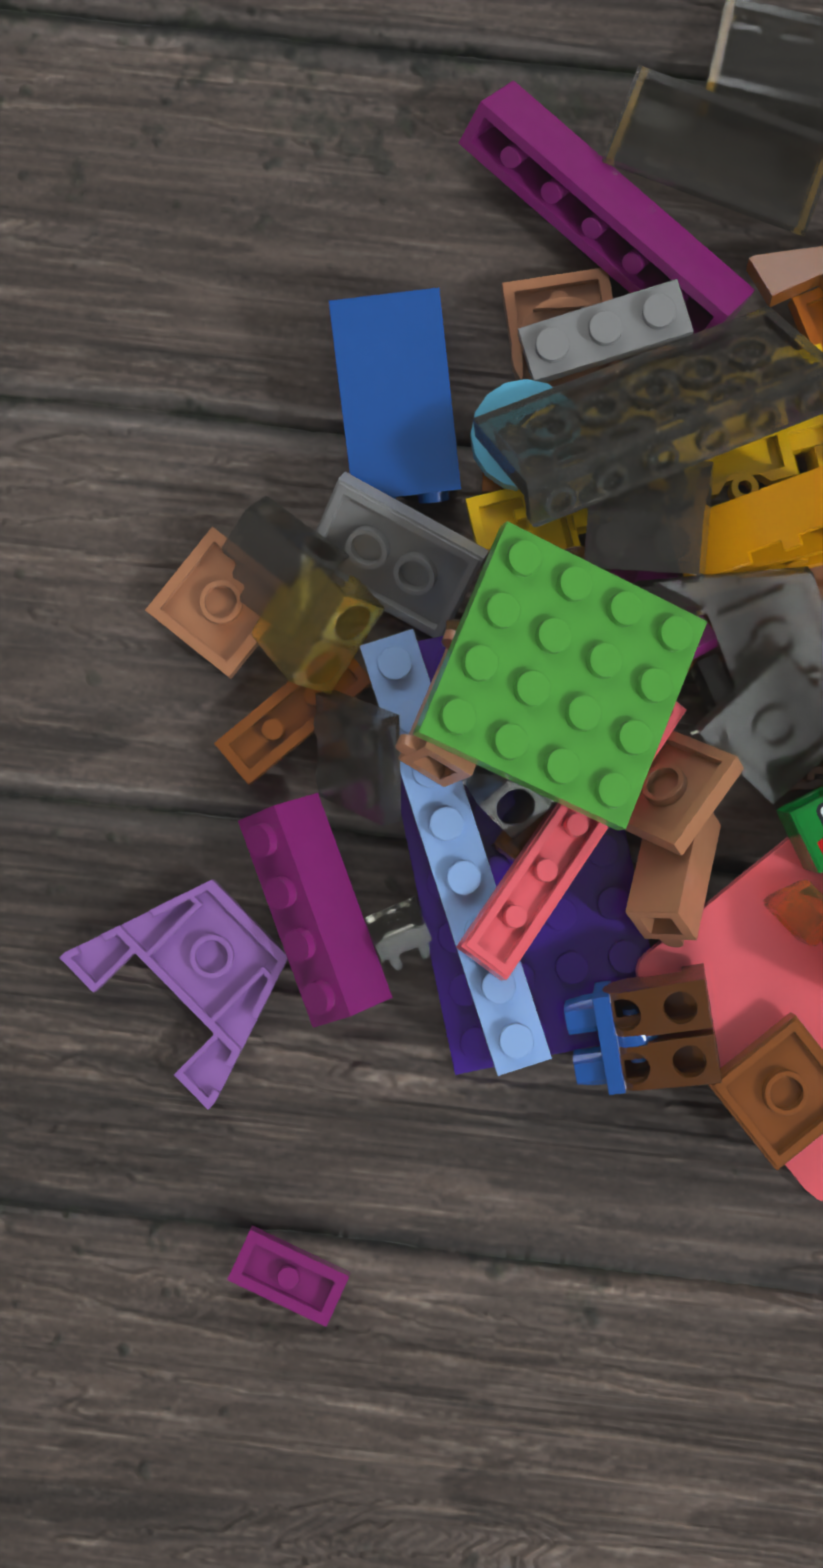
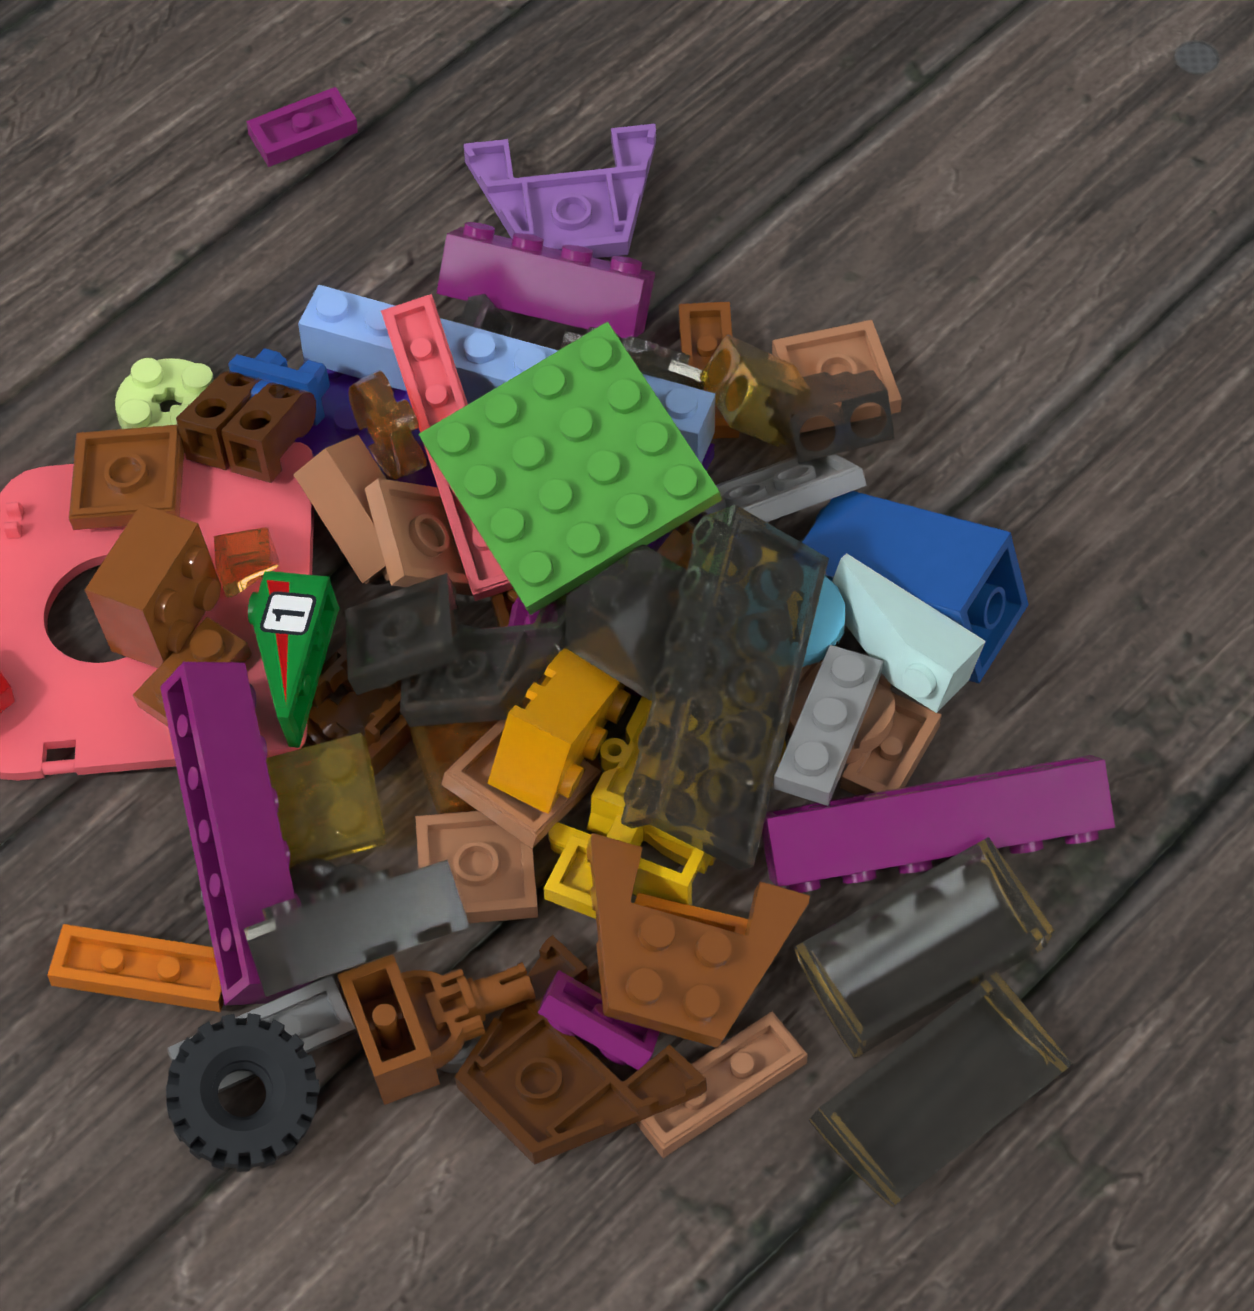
camera: 125 degrees right, 30 degrees down
none -> yellowish green plate [115,358,214,429]
none -> clear orange plate [348,370,427,480]
none -> light aqua slope [832,553,986,713]

